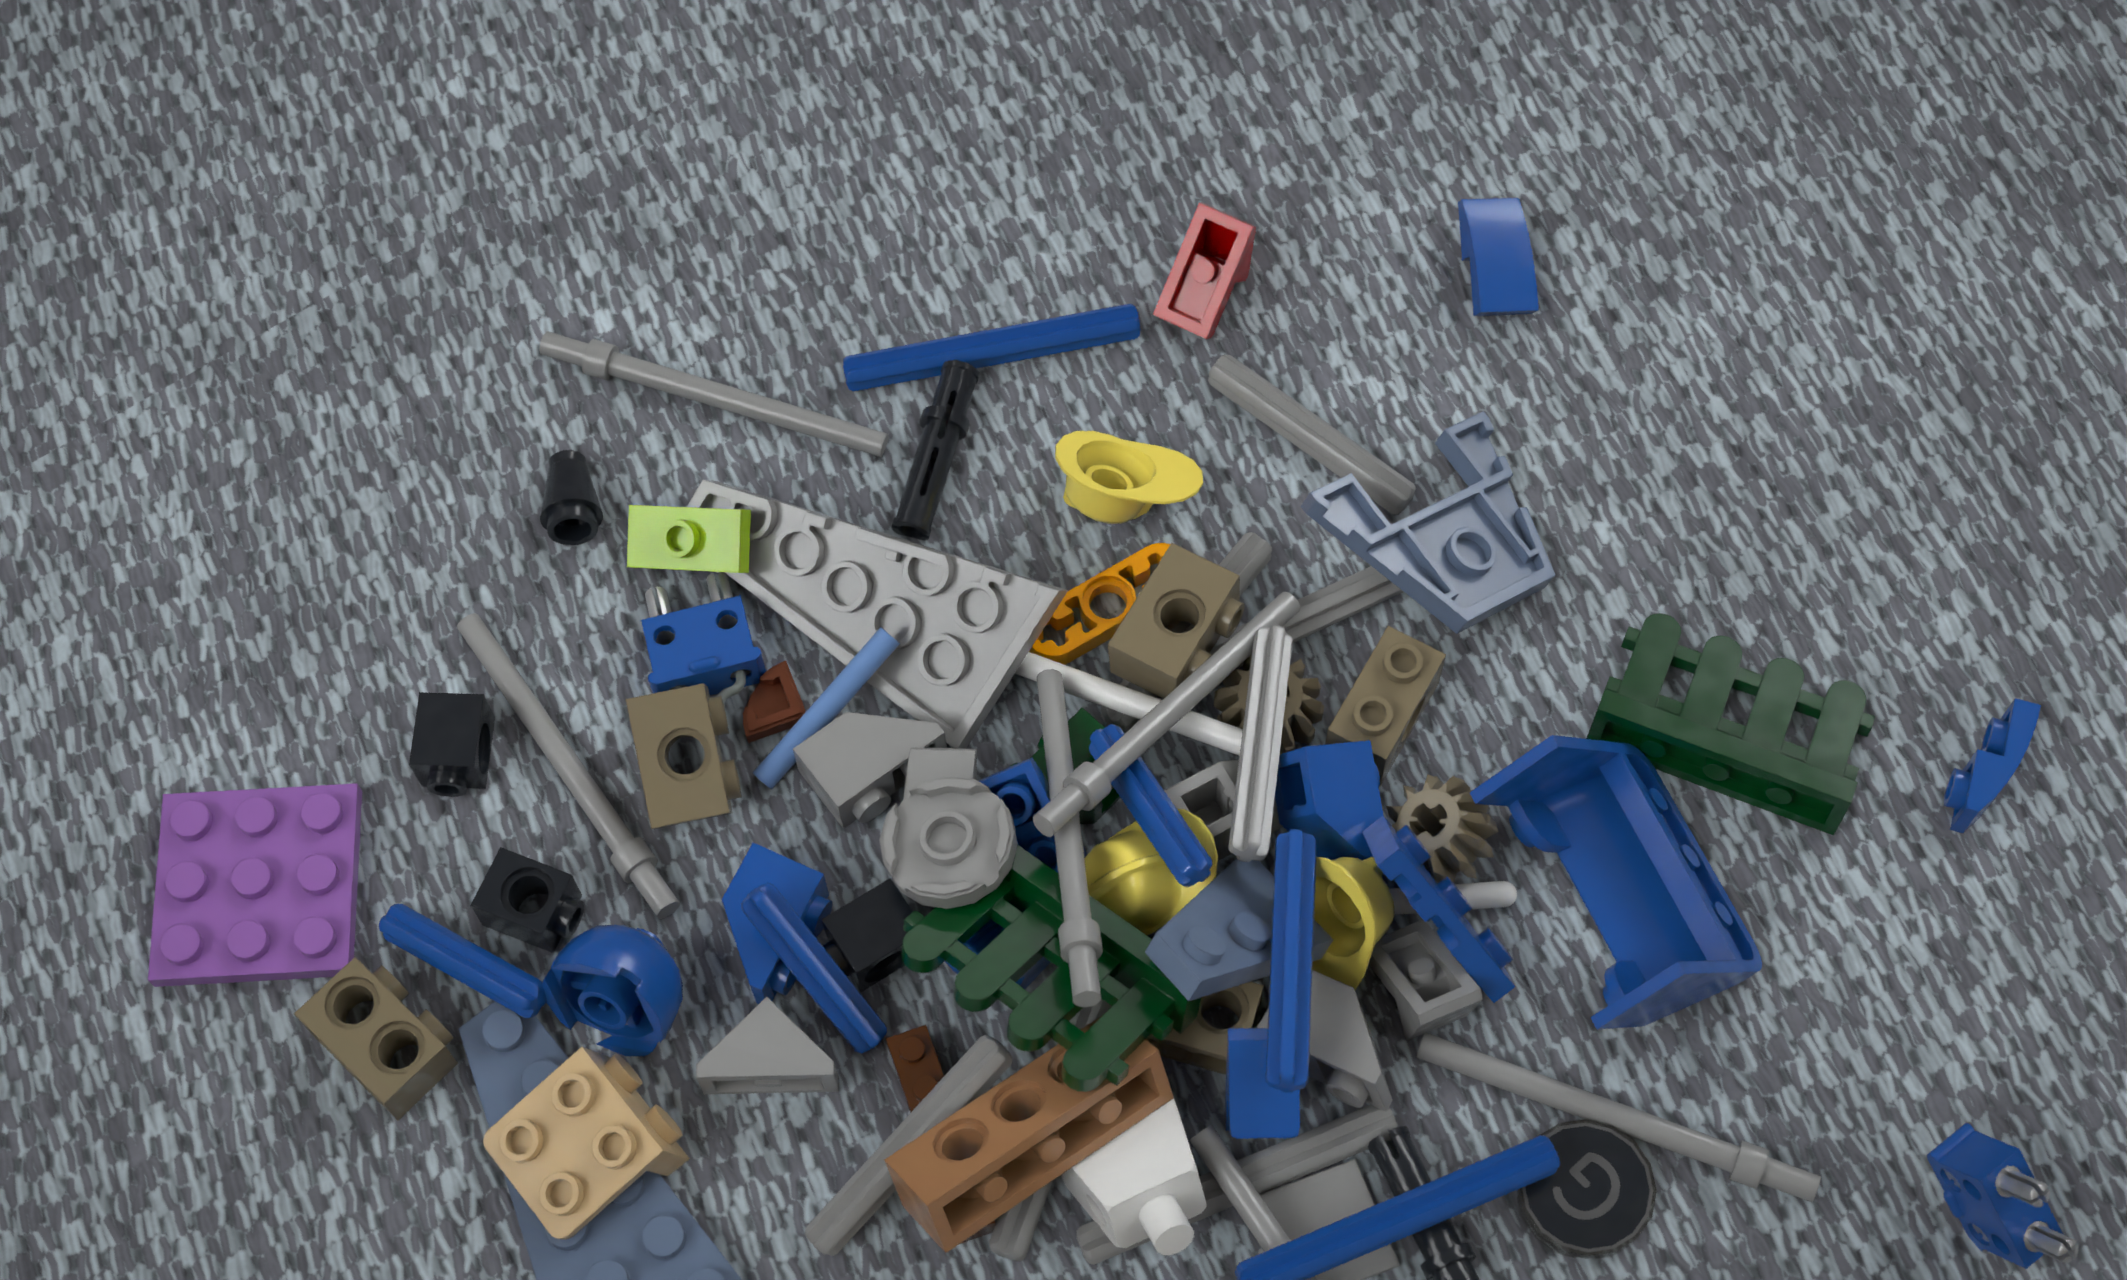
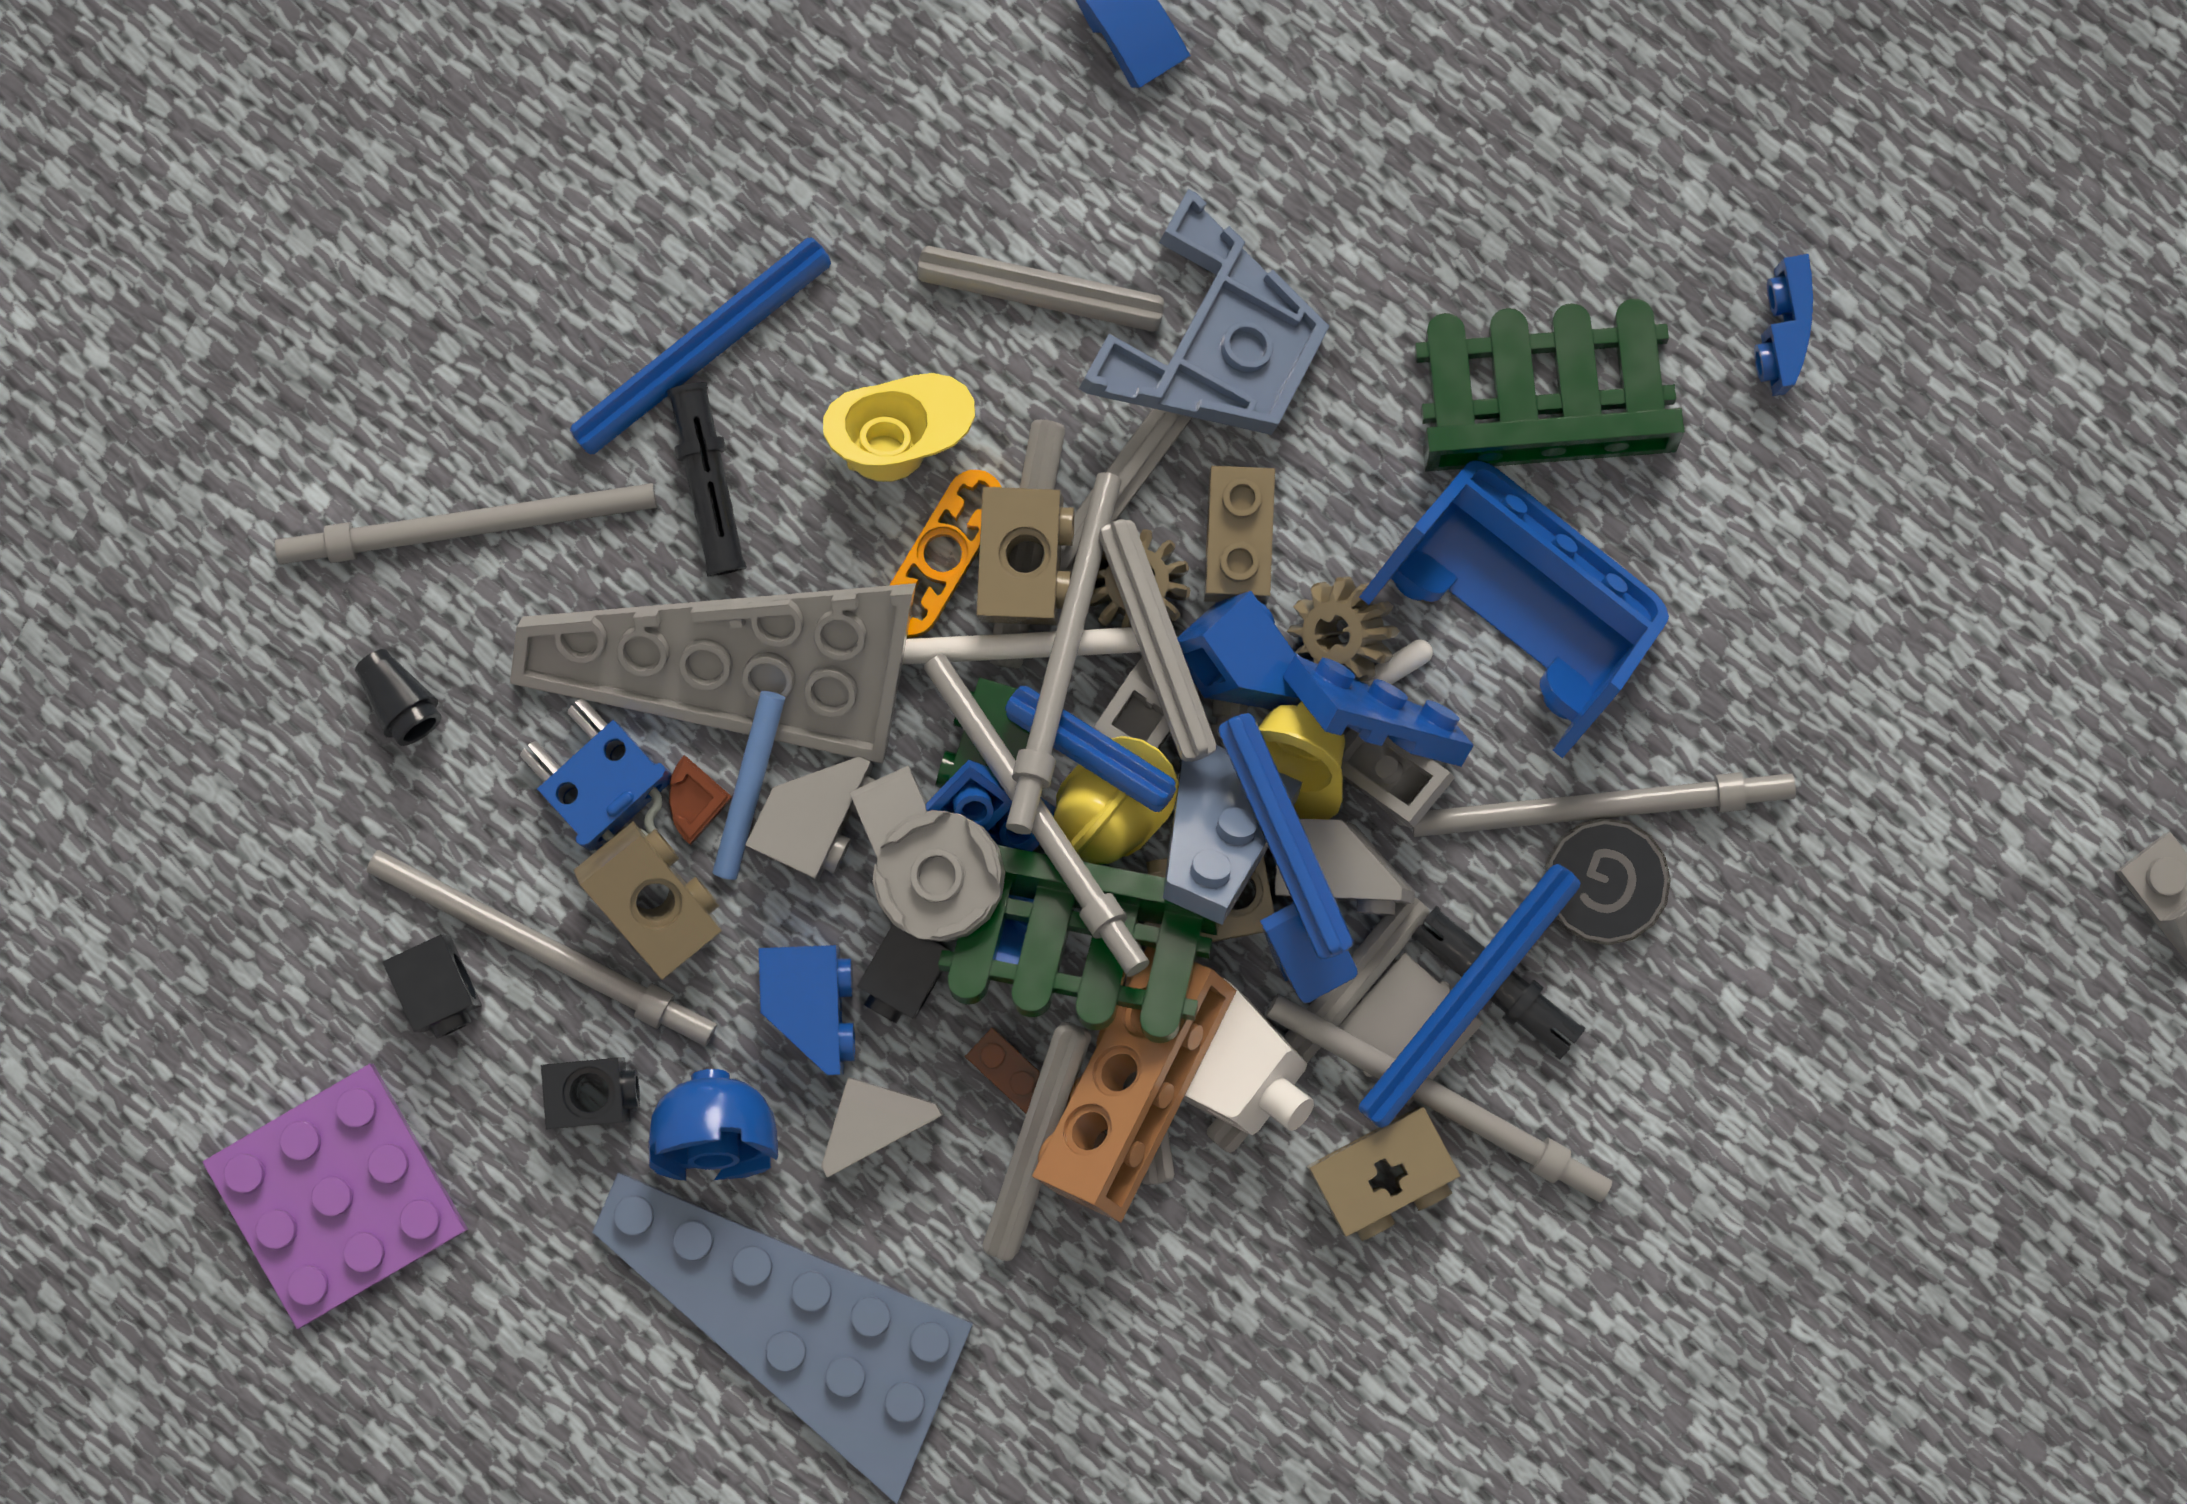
camera: 30 degrees left, 20 degrees up
dark tan brick [294,957,458,1121] -> none
blue axle [378,904,546,1018] -> none
tan bracket [483,1047,690,1240] -> none
lime plate [627,505,751,573] -> none
blue axle [741,883,887,1054] -> none
slope [1152,202,1256,339] -> none
blue piece [1927,1123,2079,1269] -> none

